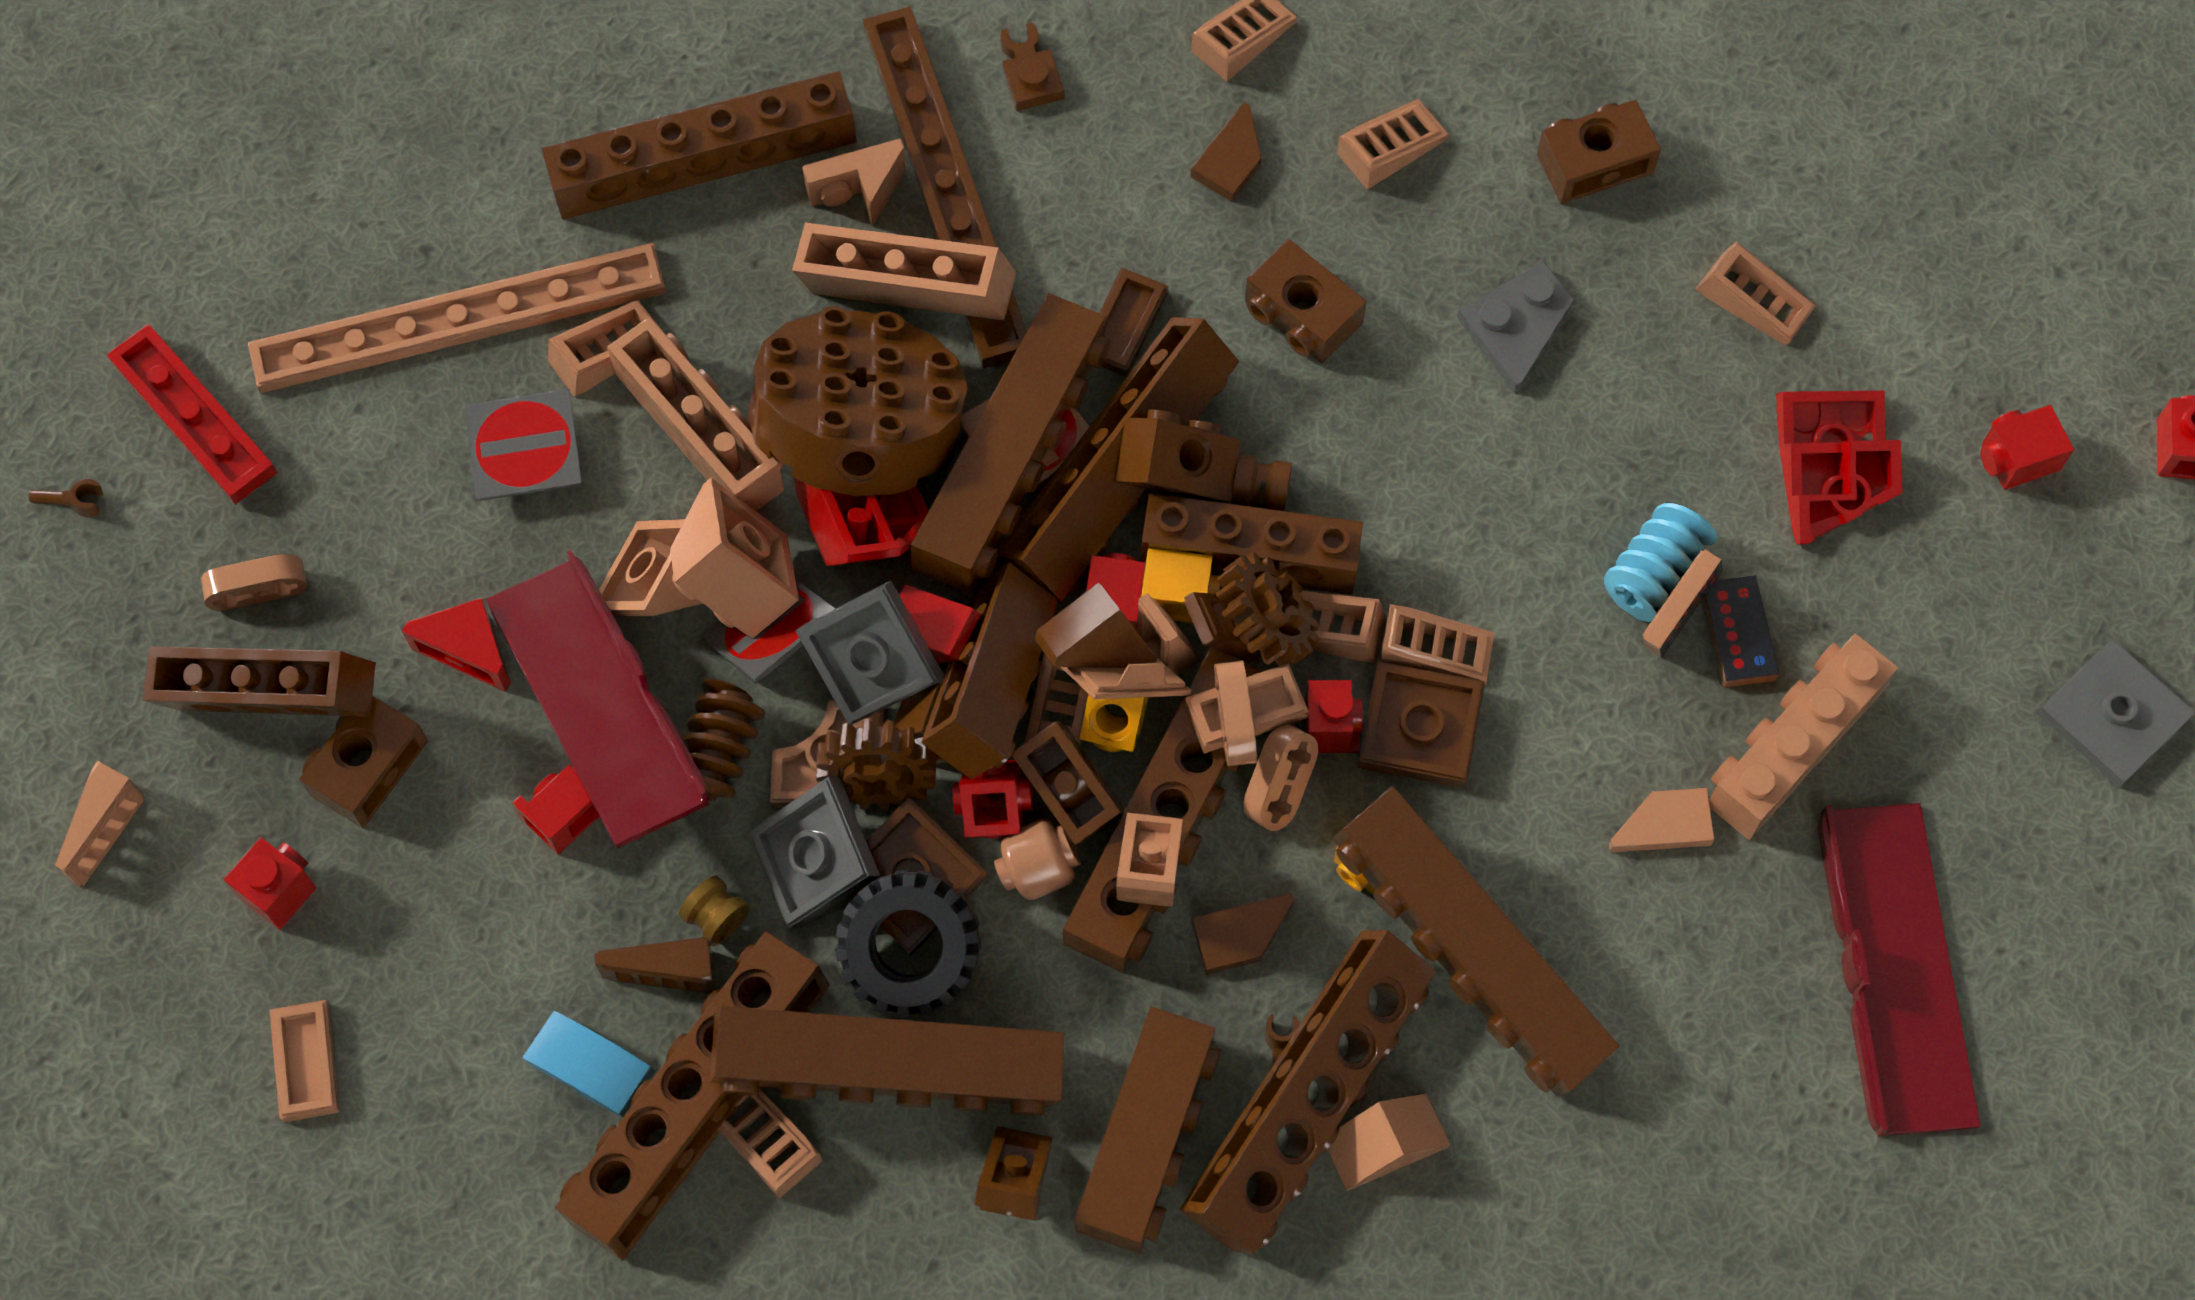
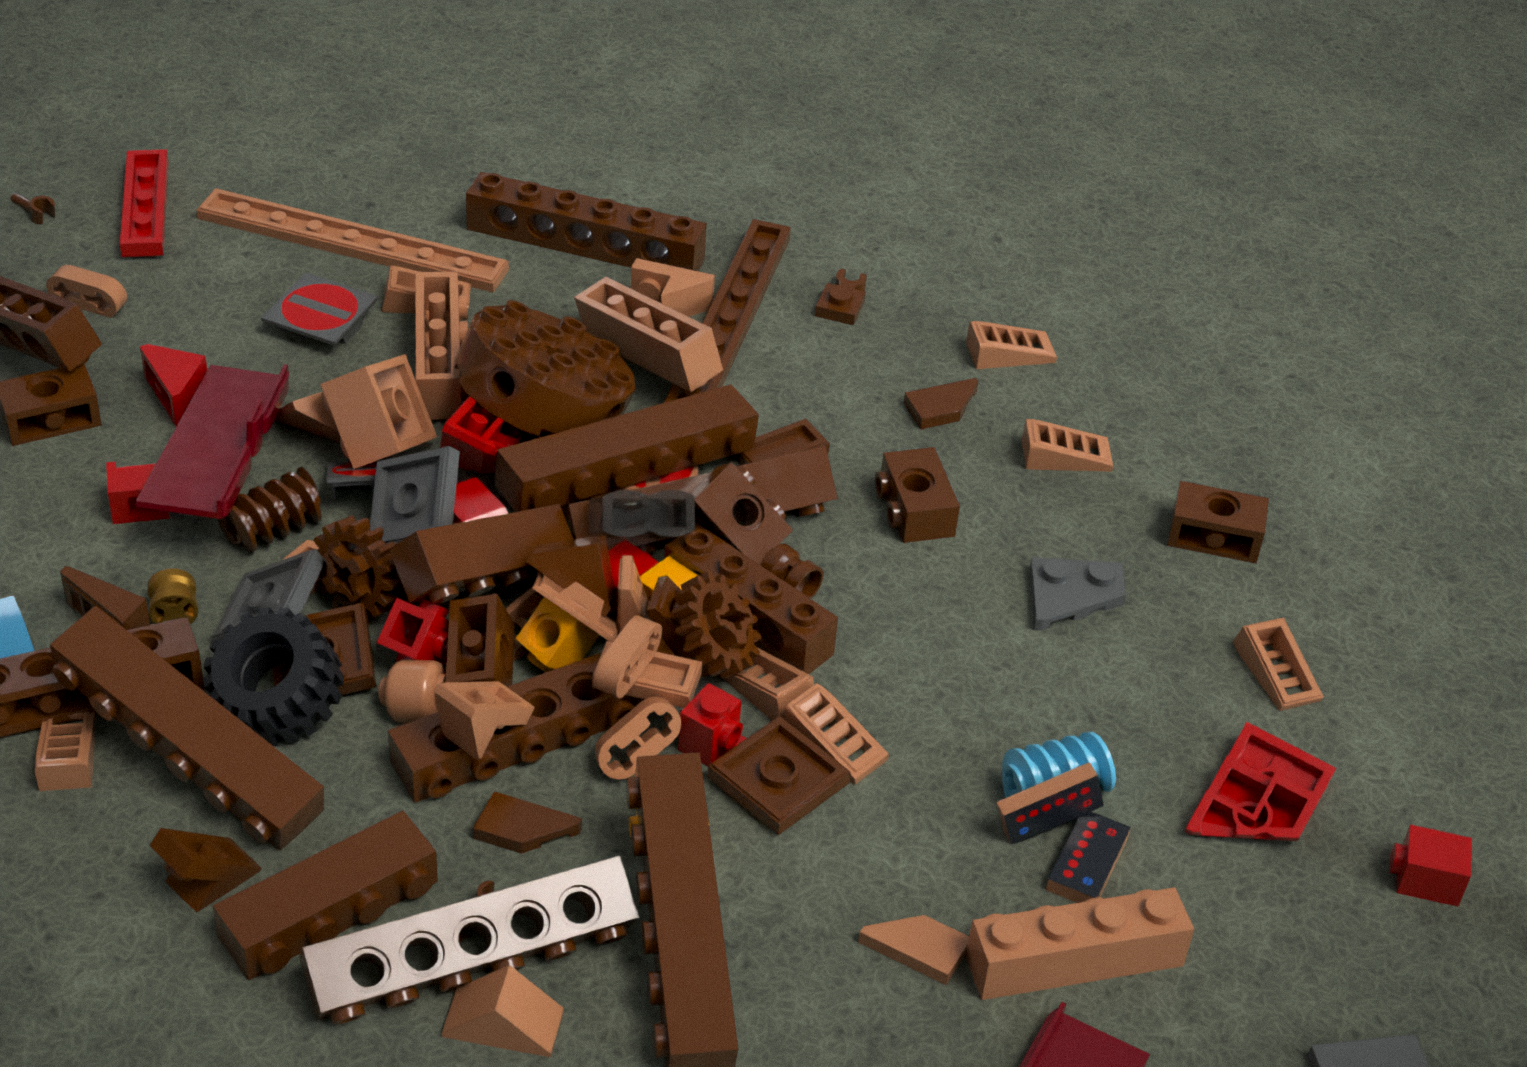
camera: 30 degrees right, 25 degrees down
none -> clear smoke brick [589,490,695,539]

